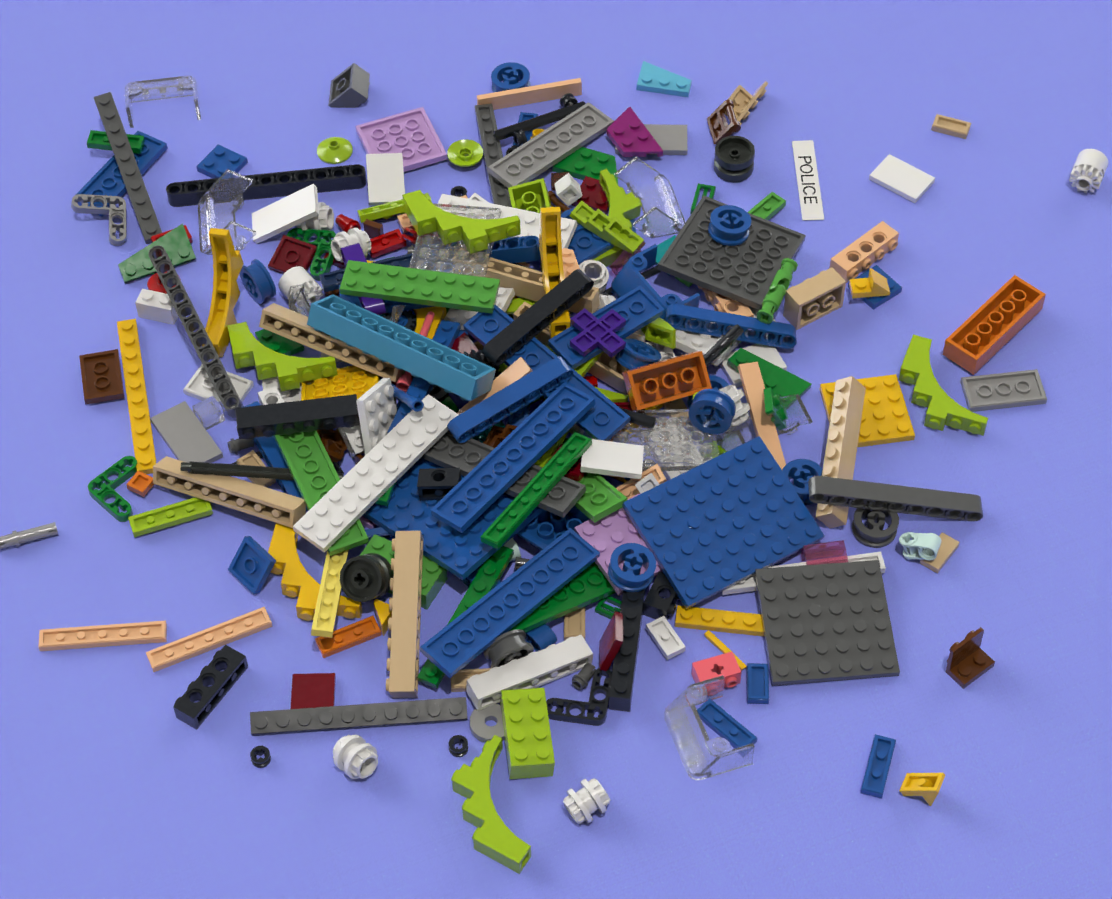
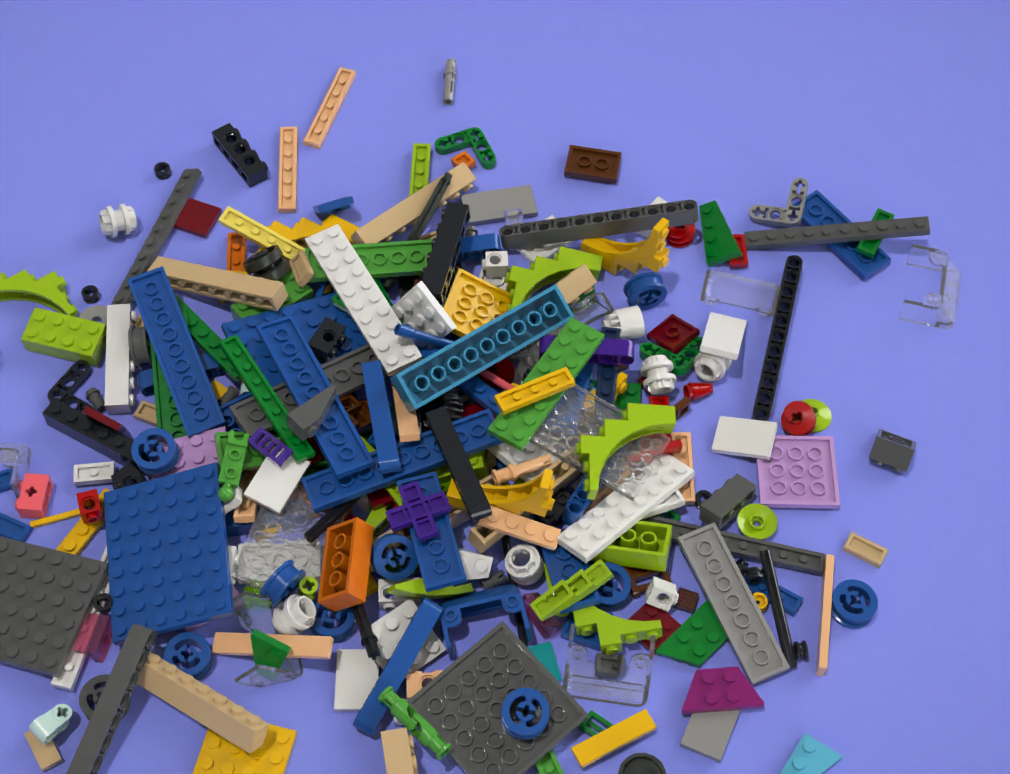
camera: 110 degrees right, 5 degrees up
yellow plate [117,318,157,474] -> none
blue plate [196,144,248,179] -> none
lime plate [357,193,432,223] -> none
green wing [727,348,812,410] -> none
none -> red brick [76,489,104,524]
none -> black bush [93,593,113,614]
none -> bright green plate [217,430,249,502]
none -> dark purple slope [248,427,293,467]
none -> dark grey slope [286,384,336,441]
none -> tan tile [289,249,315,288]
none -> light nougat pin [491,453,553,486]
none -> yellow plate [494,367,575,415]
none -> yellow tile [571,709,657,769]
none -> dark grey plate [595,653,626,679]
none -> dark grey brick [699,474,756,530]
none -> red piece [781,401,816,436]
none -> tan tile [842,532,888,568]

